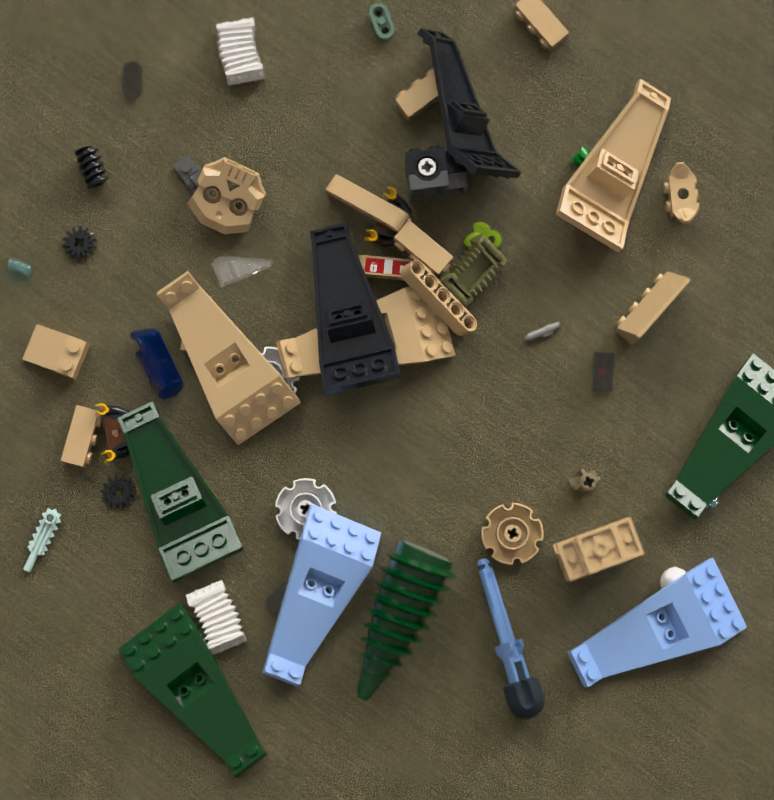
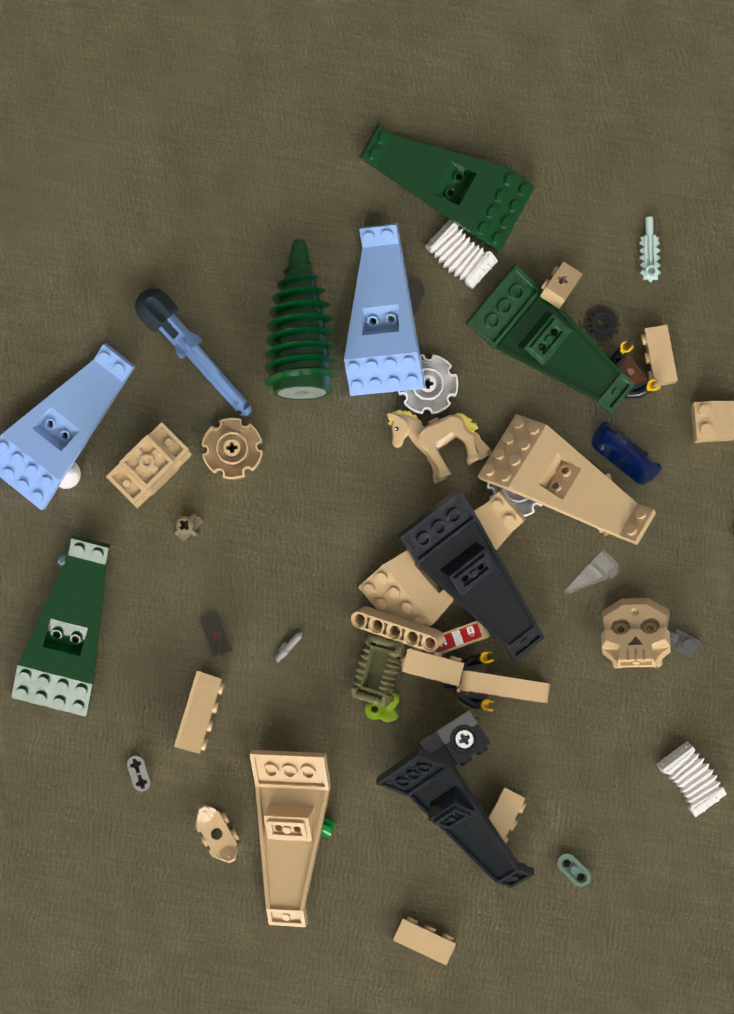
camera: 155 degrees right, 0 degrees up
none -> light grey beam [127,756,151,792]
none -> tan animal [387,410,492,485]
none -> tan brick [540,262,582,309]

